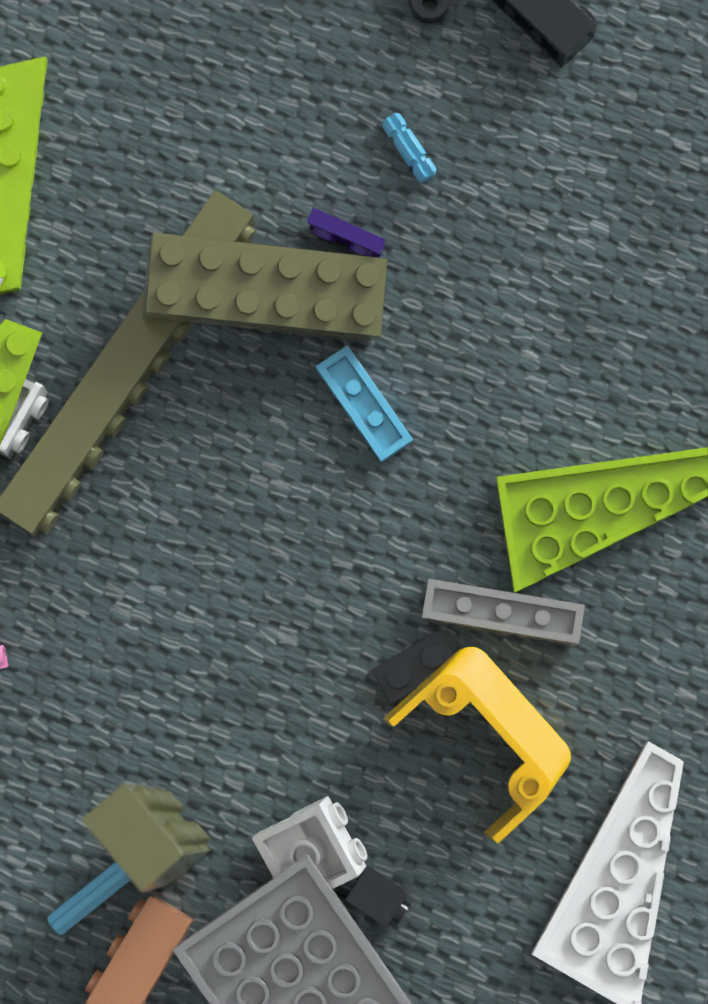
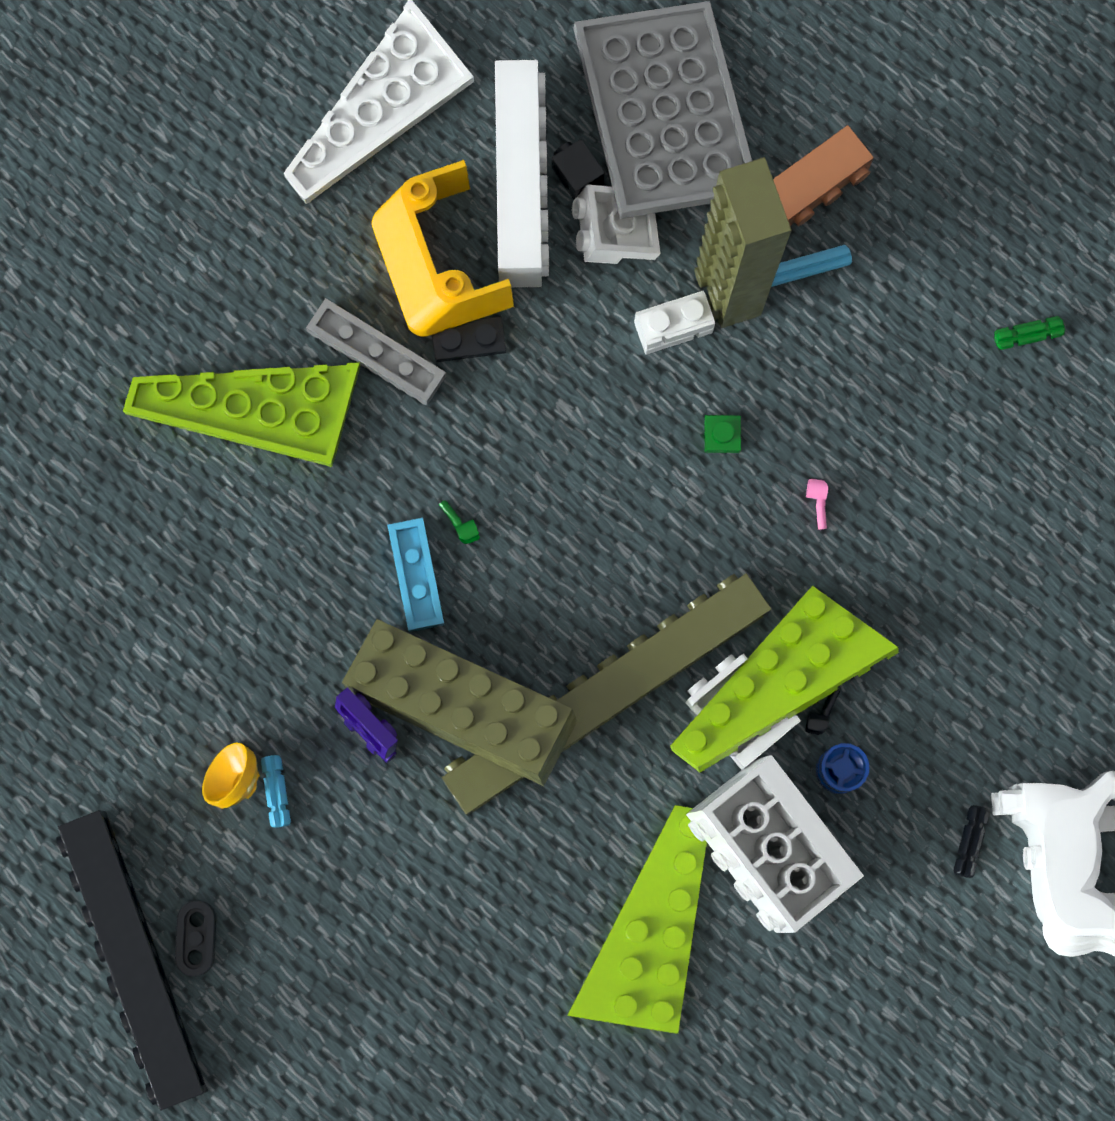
camera: 160 degrees left, 0 degrees up
none -> yellow piece [202,742,260,808]
none -> green hand [439,500,480,544]
none -> white brick [495,60,549,288]
none -> white brick [634,290,715,355]
none -> green plate [704,415,741,453]

